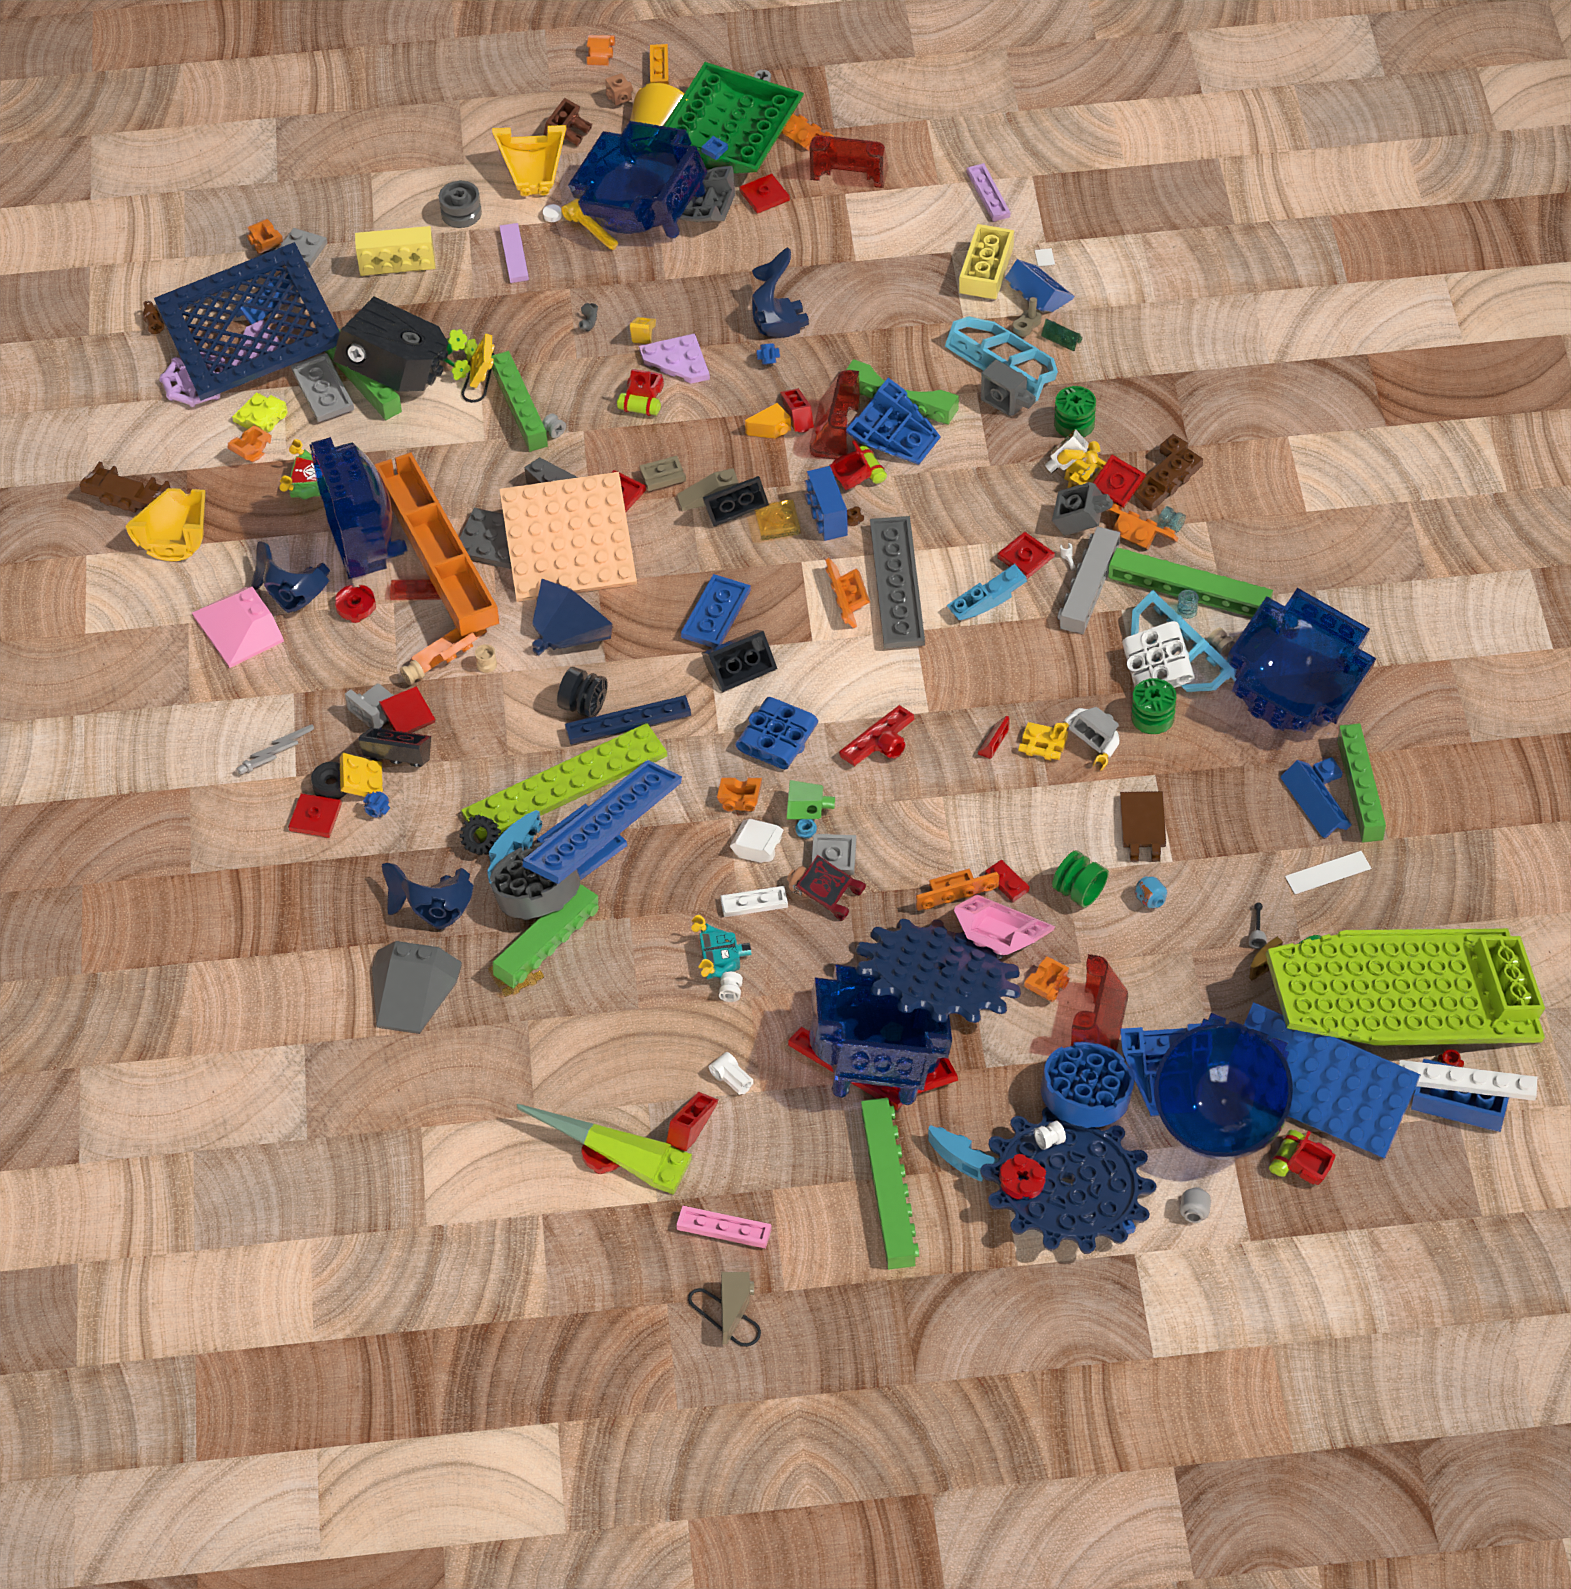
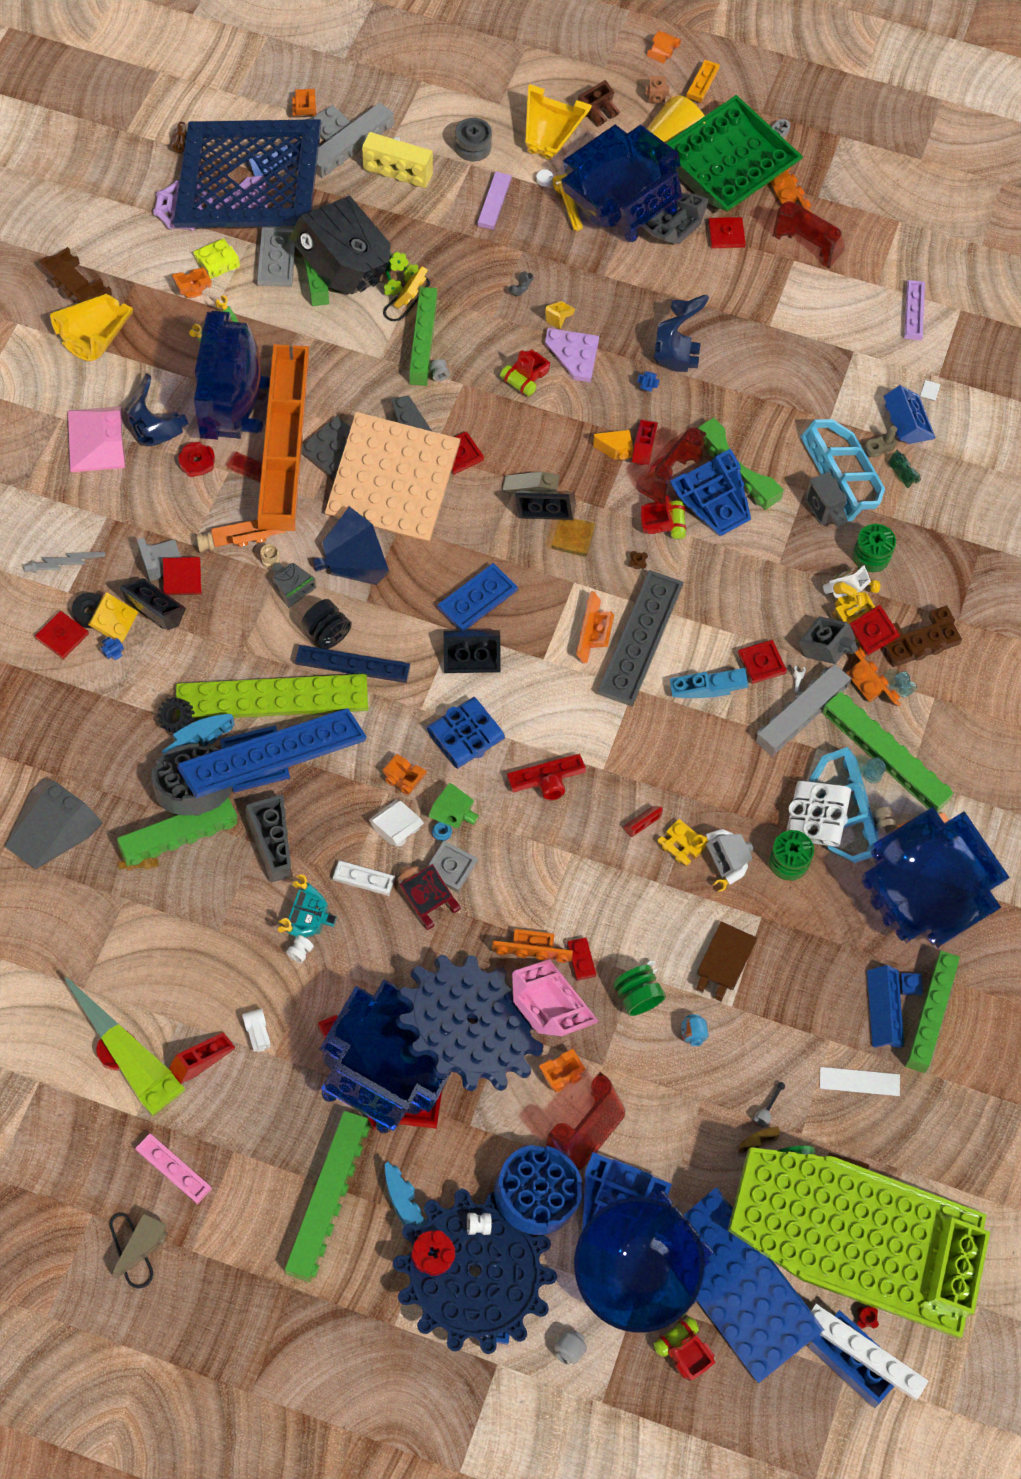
camera: 20 degrees right, 10 degrees up
dark blue hips [382,863,474,930] -> none
dark tan plate [639,456,686,491] -> none
blue plate [701,136,728,160] -> none
blue brick [804,466,848,541] -> none
light yellow brick [959,224,1014,300] -> none
none -> dark grey wedge [245,794,291,883]
none -> dark grey torso [272,563,316,608]
none -> light grey brick [316,103,394,178]

